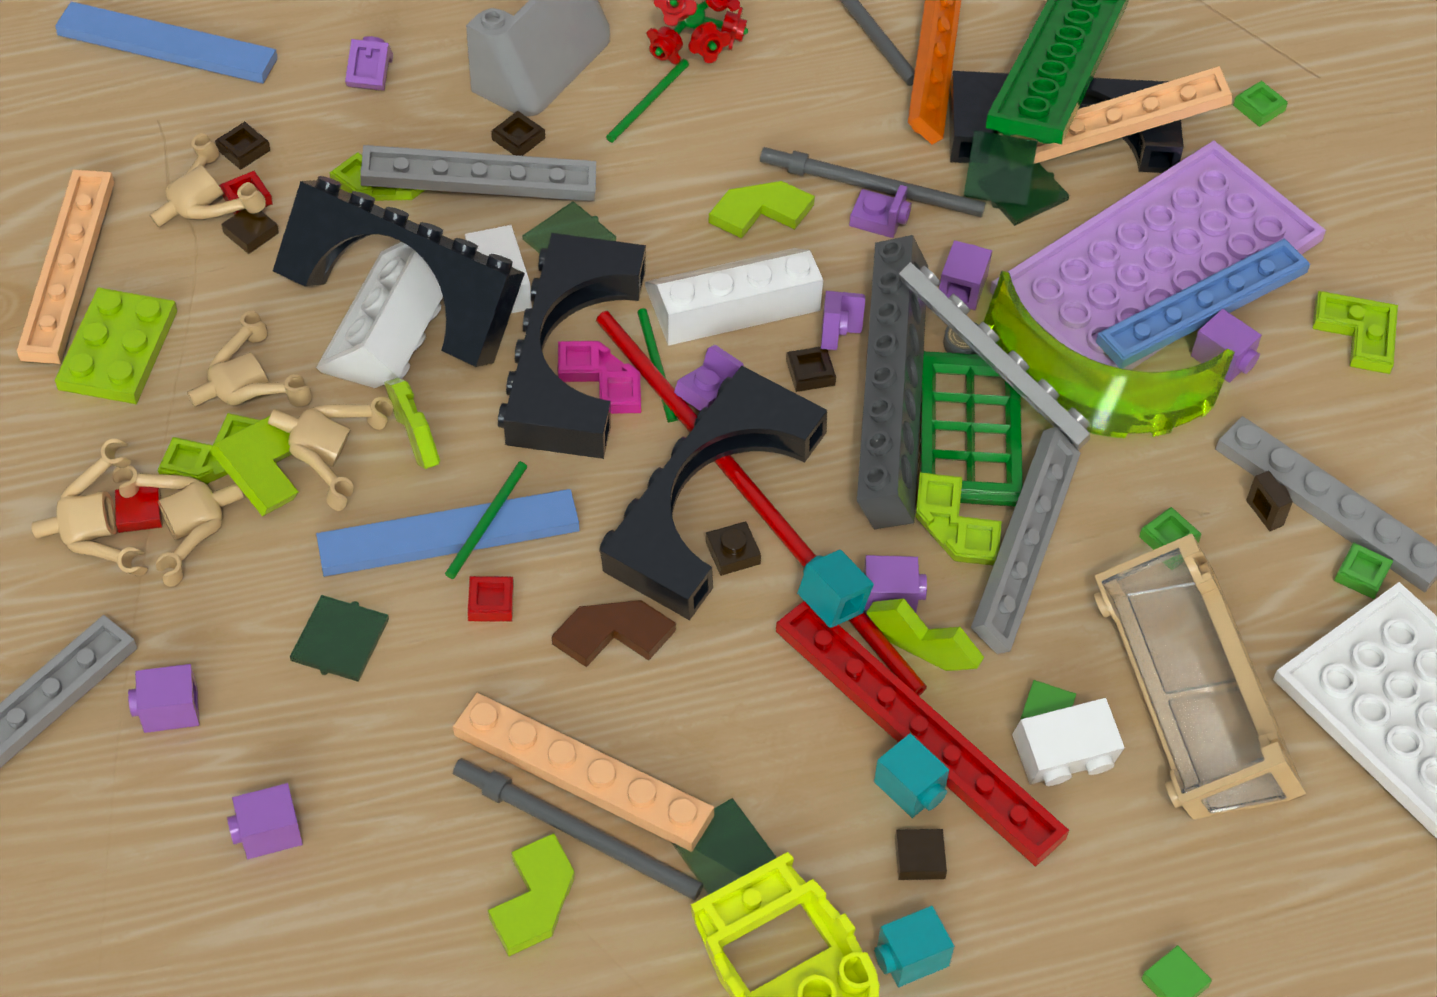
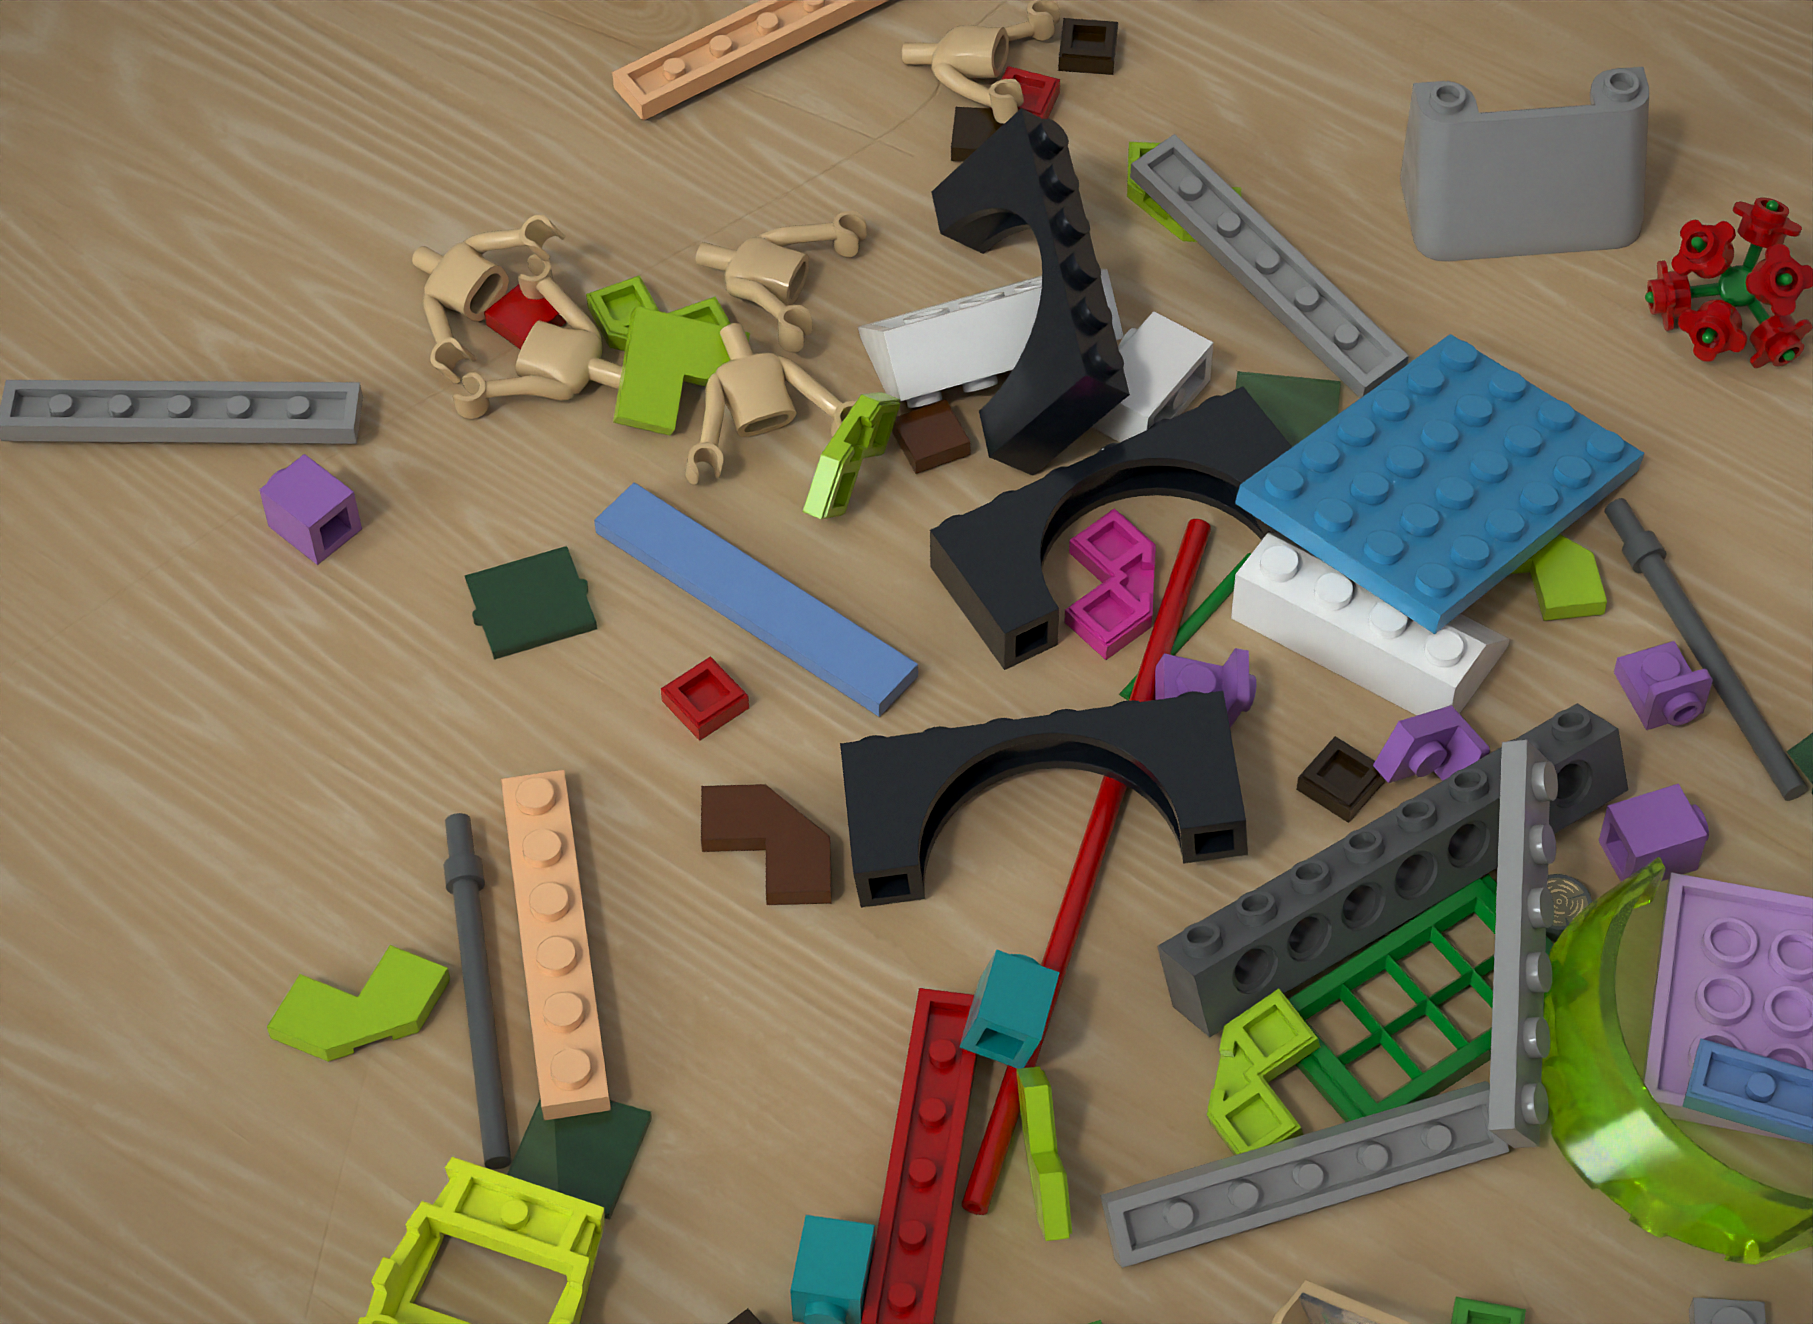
camera: 55 degrees right, 0 degrees up
lime plate [55,287,177,404] -> none
medium lavender brick [227,783,303,859] -> none
medium lavender bracket [345,36,393,91] -> none
green axle [445,461,527,579] -> none
dark brown tile [491,111,545,156] -> none
green axle [606,59,689,143] -> none
dark brown plate [706,521,761,576] -> none
medium lavender brick [863,555,927,616] -> none
none -> reddish brown tile [892,399,970,474]
none -> dark azure plate [1235,334,1645,634]

